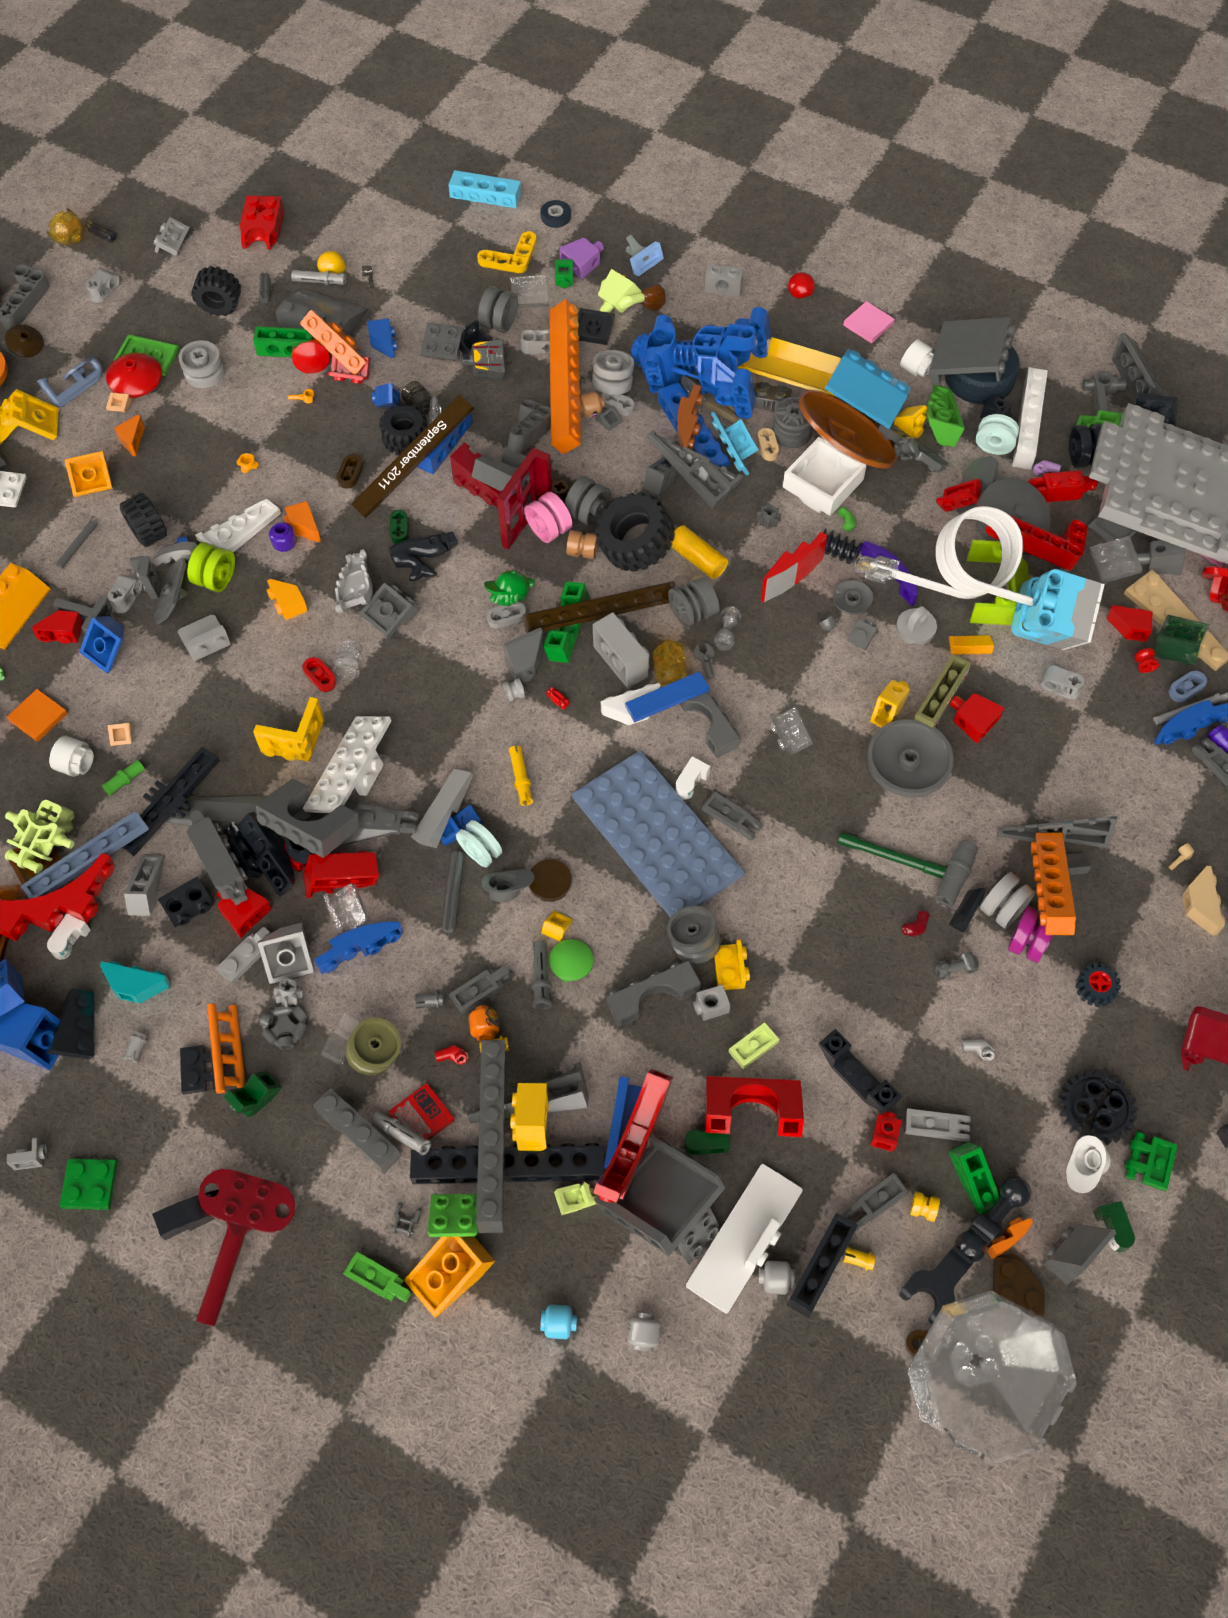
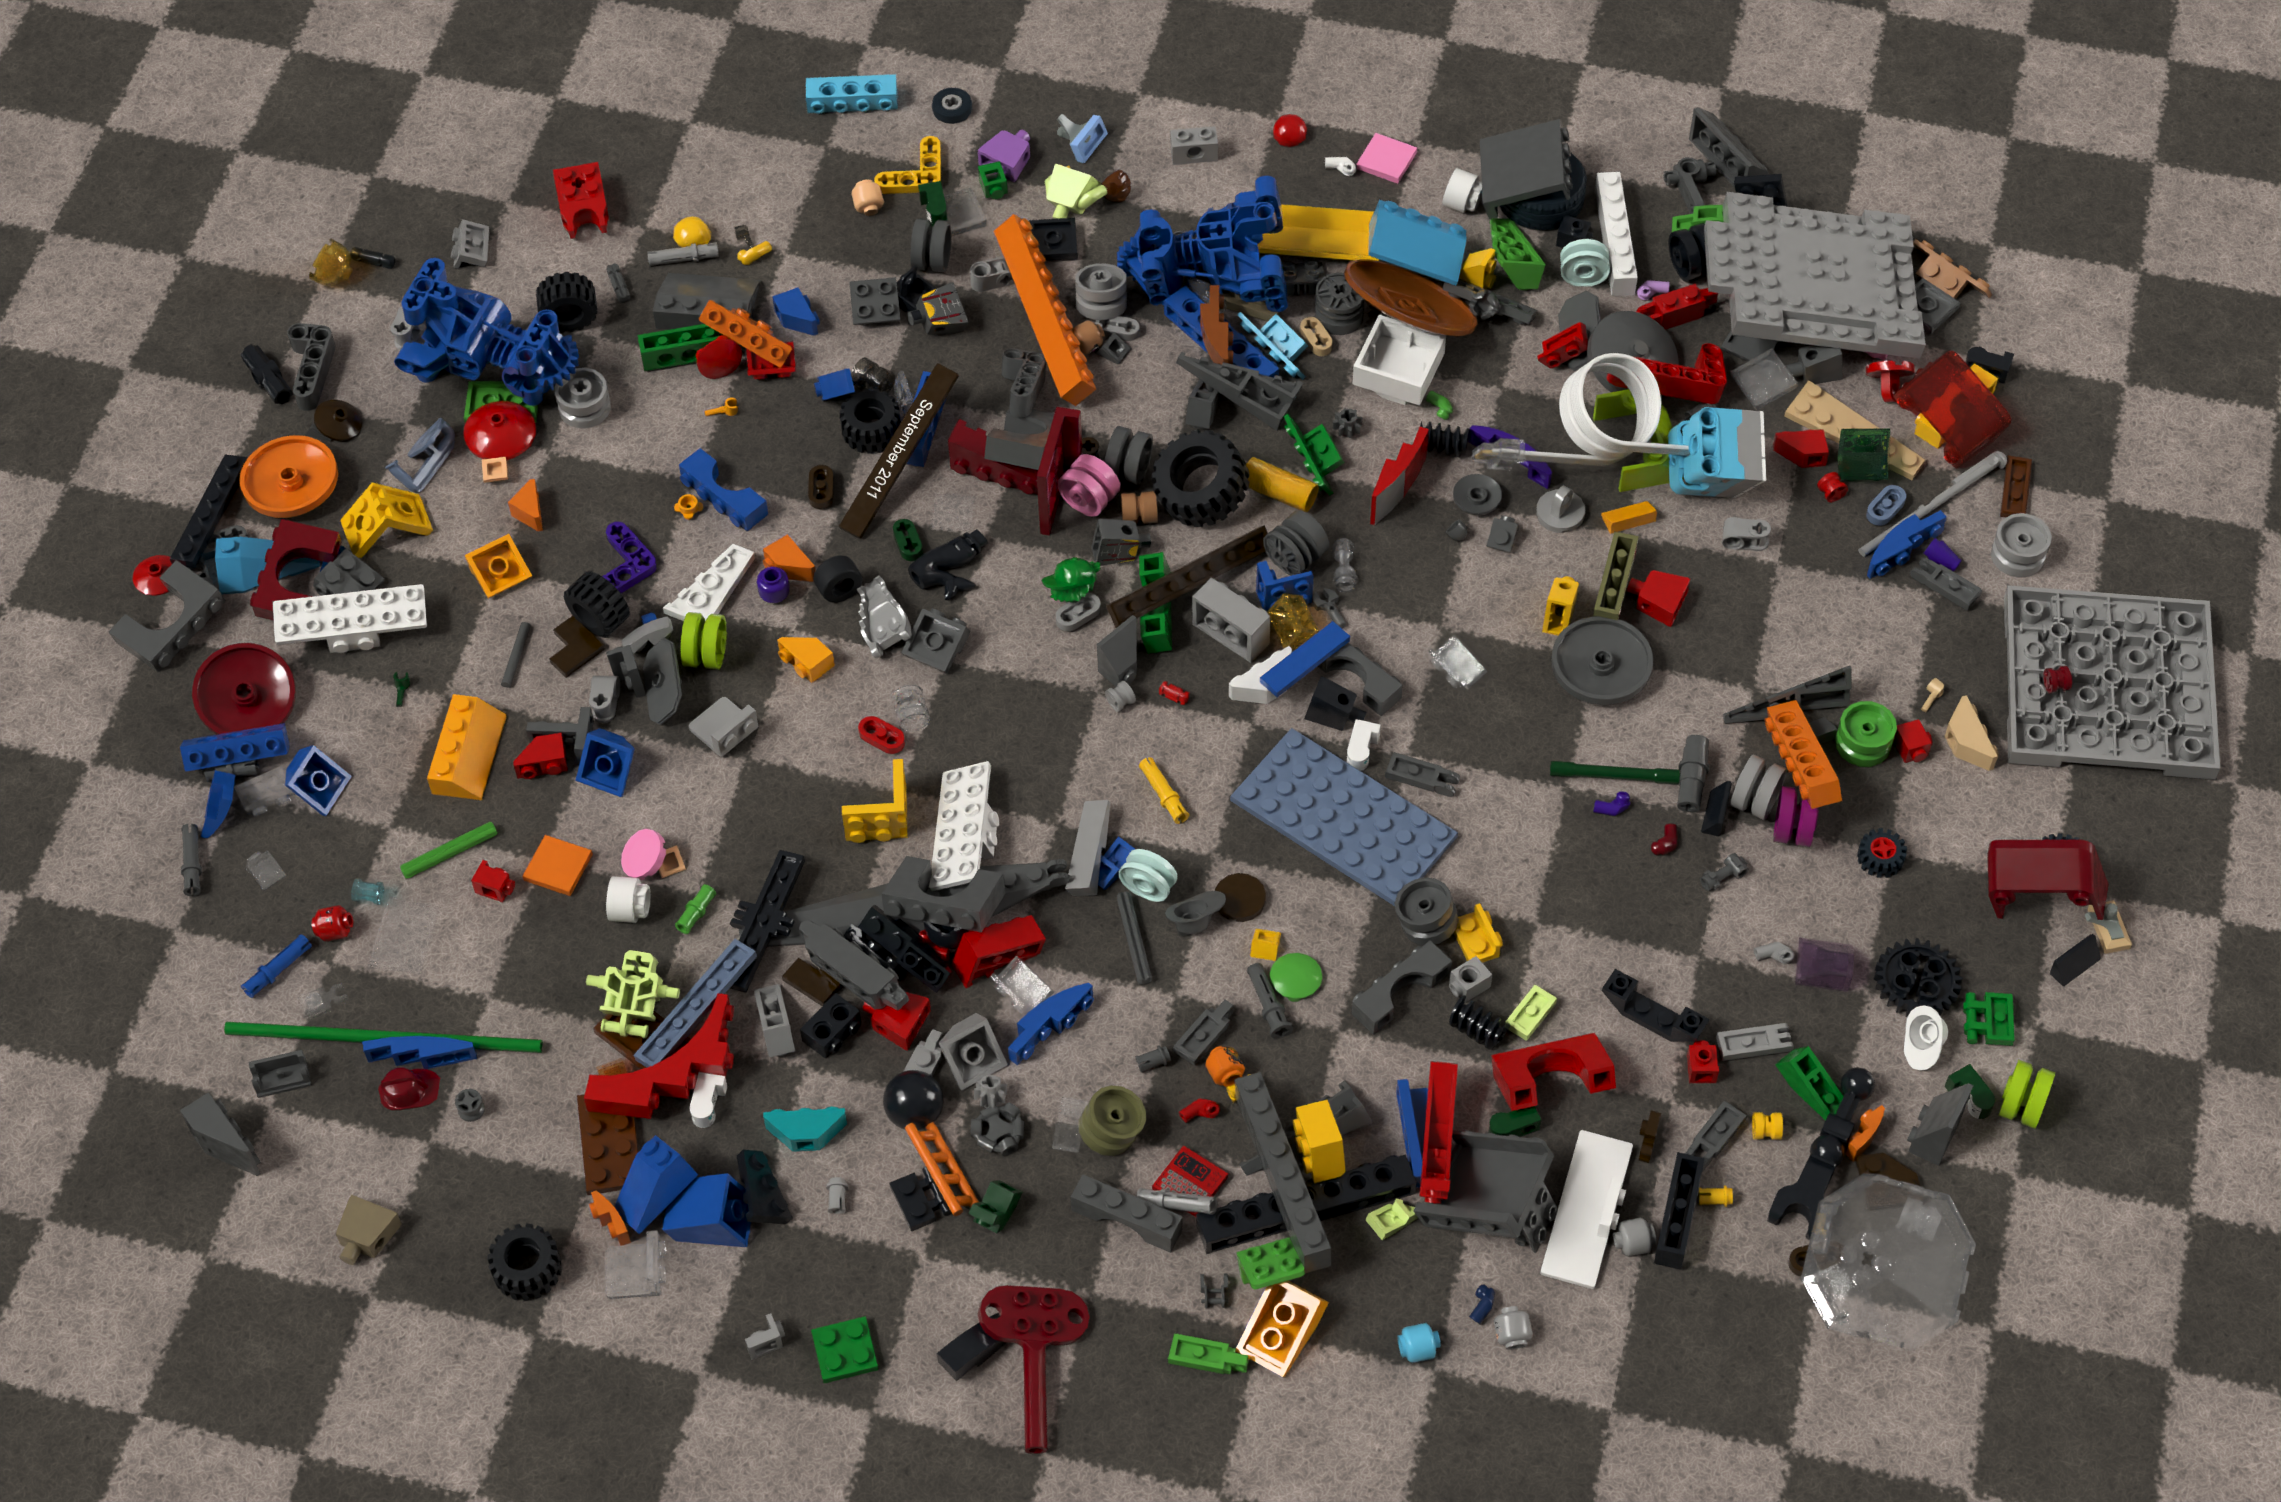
camera: 15 degrees left, 5 degrees down
none -> blue connector [394,258,579,406]
none -> dark brown tile [549,615,605,678]
none -> dark purple beam [602,522,656,593]
none -> bright pink tile [621,829,666,880]
none -> blue arch [679,448,768,531]
none -> yellow arm [737,241,772,265]
none -> dark brown tile [782,958,843,1006]
none -> black tyre [813,555,863,603]
none -> light nougat head [851,179,884,216]
none -> black piece [883,1070,944,1130]
none -> dark green leg [918,181,947,227]
none -> dark grey torso [1091,519,1151,566]
none -> blue bracket [1256,561,1314,614]
none -> green bracket [1284,414,1345,496]
none -> black torso [1304,676,1367,731]
none -> white arm [1325,157,1356,176]
none -> black piece [1449,995,1510,1050]
none -> dark blue arm [1469,1284,1495,1325]
none -> dark purple arm [1593,791,1630,816]
none -> dark brown plate [1638,1111,1661,1163]
none -> clear purple slope [1795,937,1854,992]
none -> bright green wheel [1835,701,1897,767]
none -> red brick [1893,719,1933,763]
none -> lime wheel [1998,1059,2055,1129]

